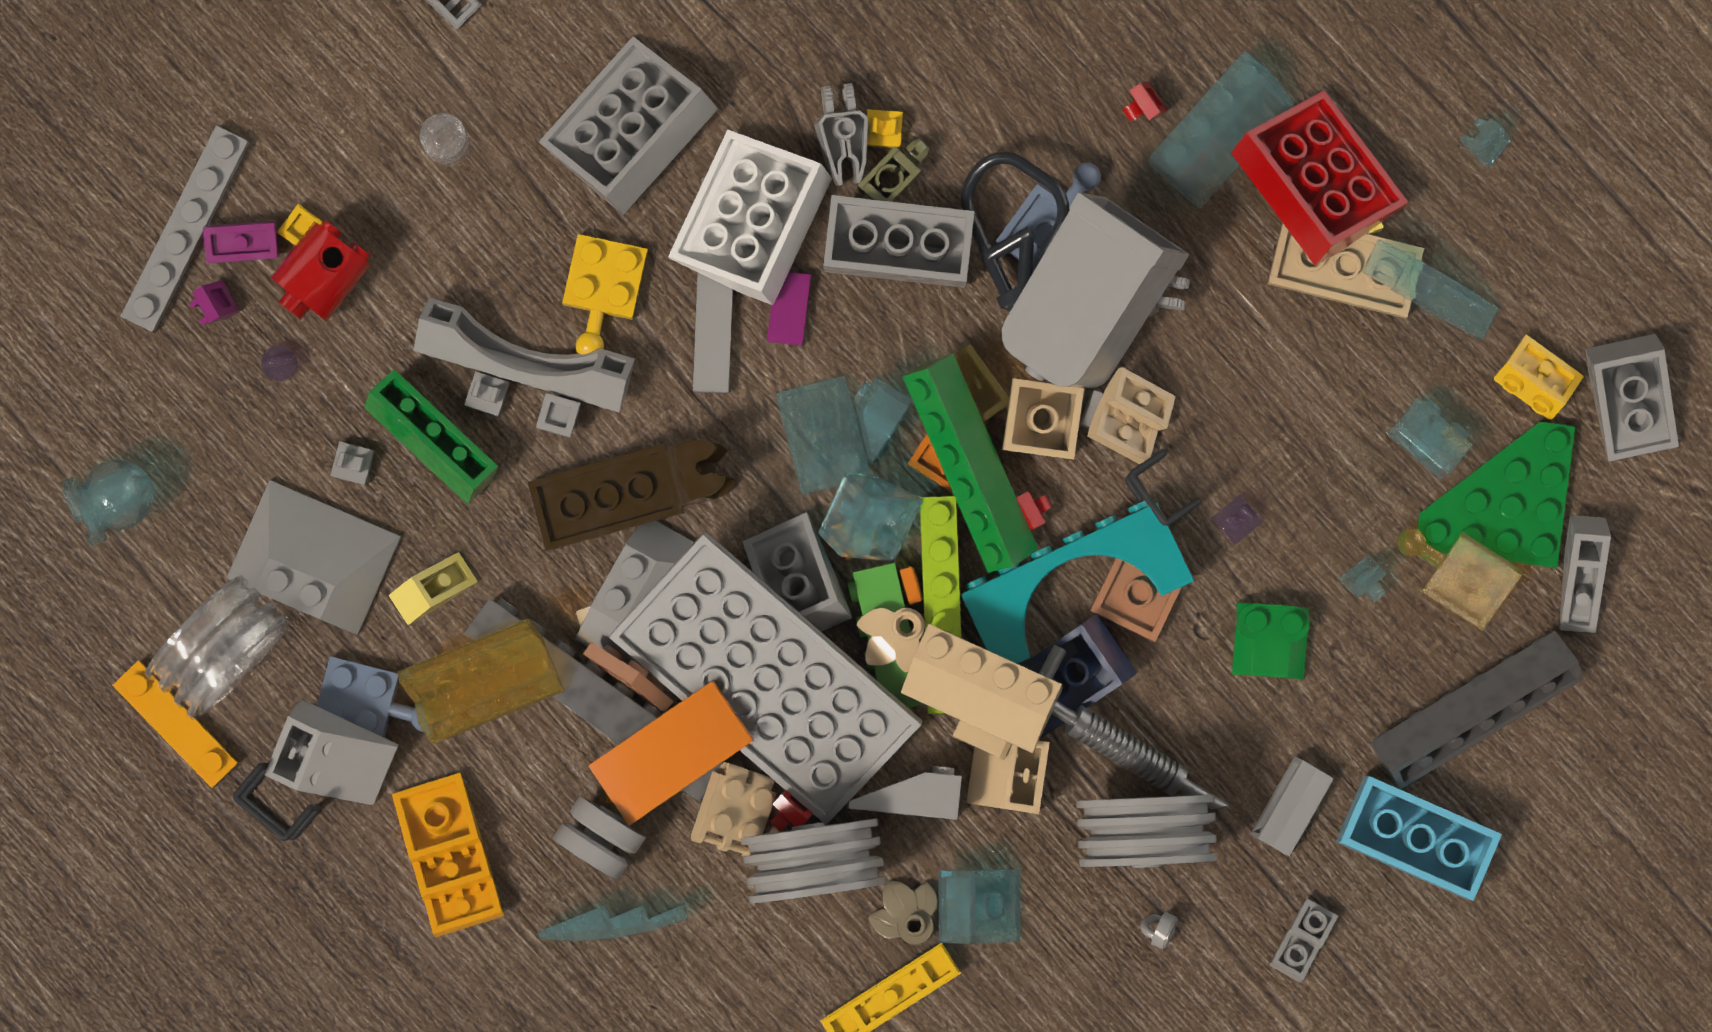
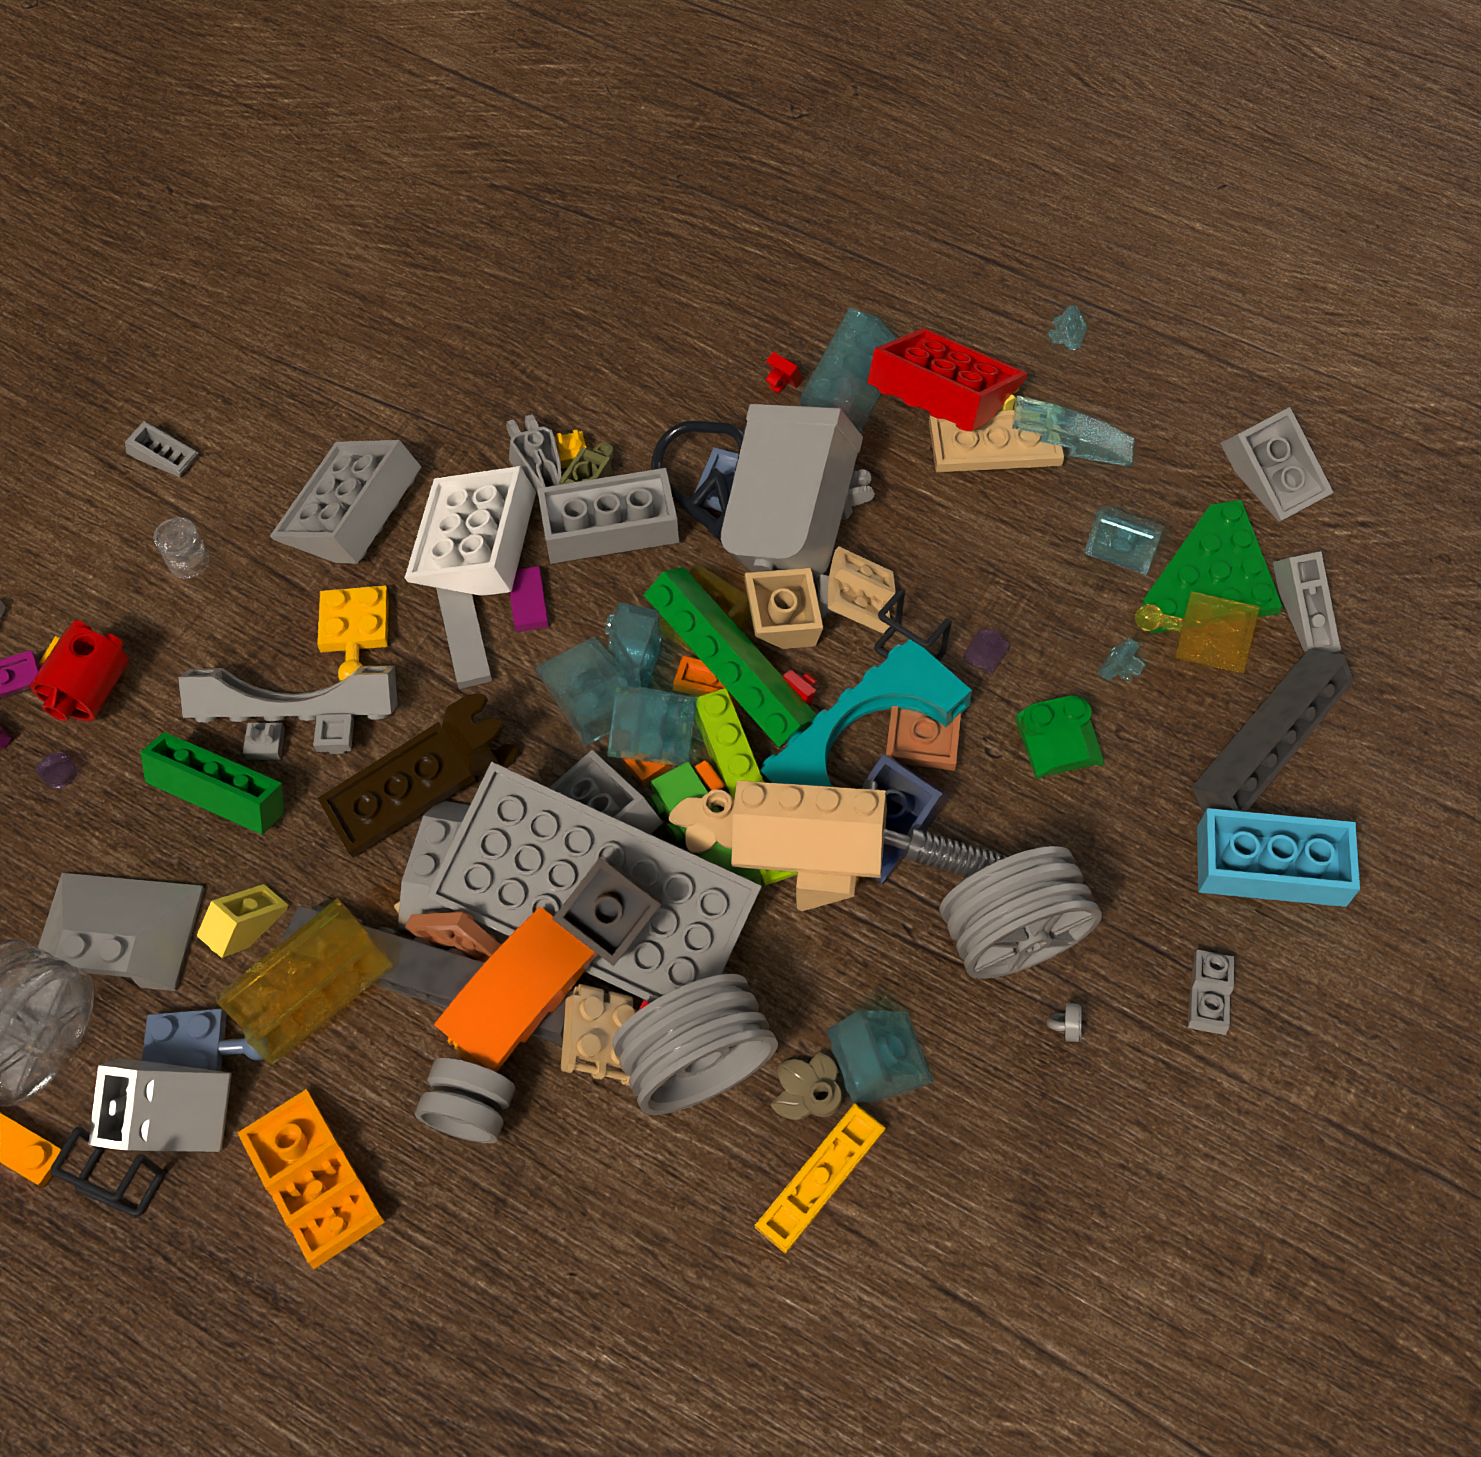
camera: 15 degrees left, 25 degrees down
light grey tile [330,441,376,486] -> none
clear light blue slope [537,904,689,941] -> none
light grey slope [849,766,962,820] -> none
tan slope [966,741,1050,814] -> none
light grey piece [1250,757,1334,857] -> none
yellow bracket [1494,334,1584,420] -> none
none -> dark brown brick [552,854,662,966]

